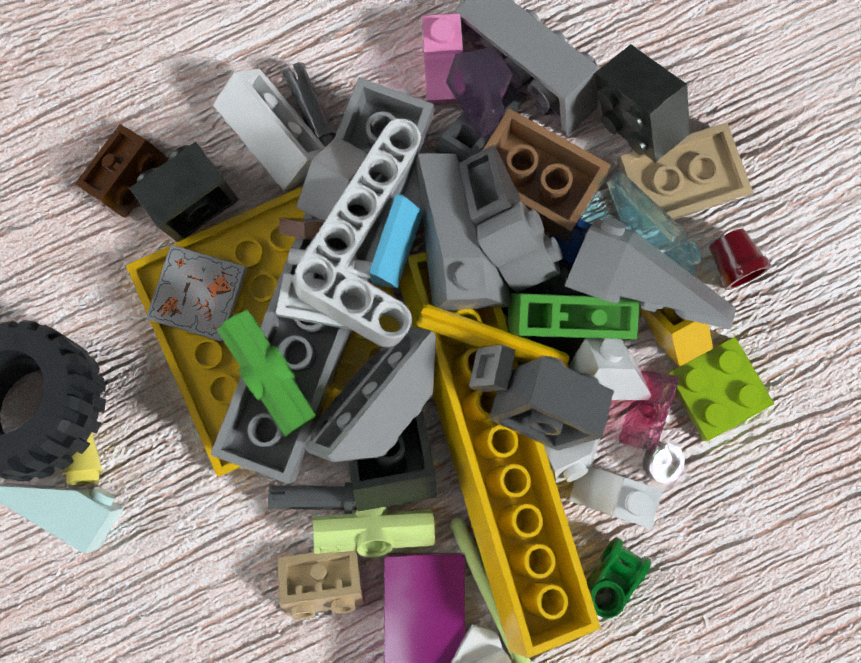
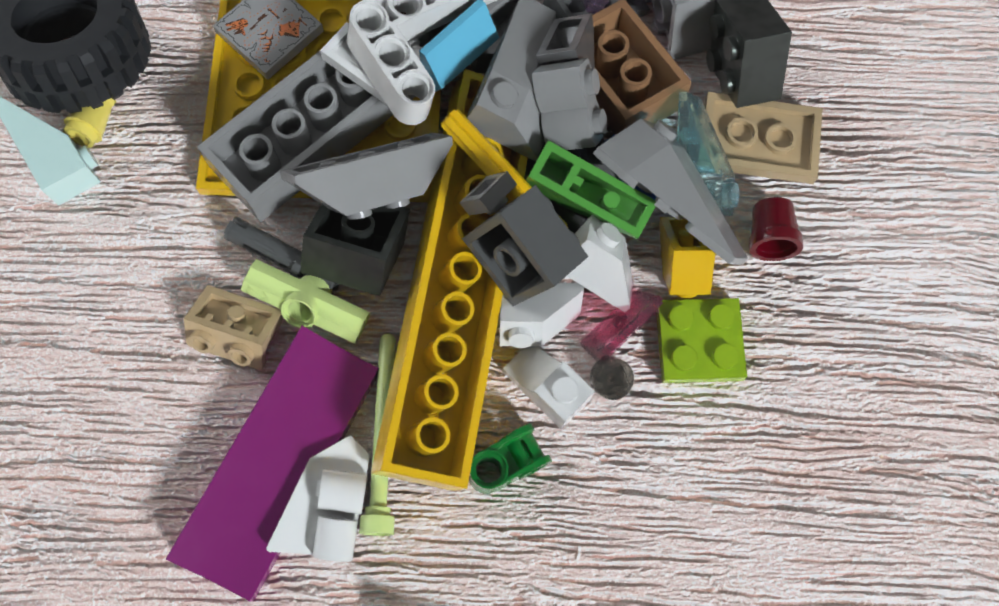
camera: 25 degrees right, 10 degrees down
bright green piece [216,310,317,436] -> none

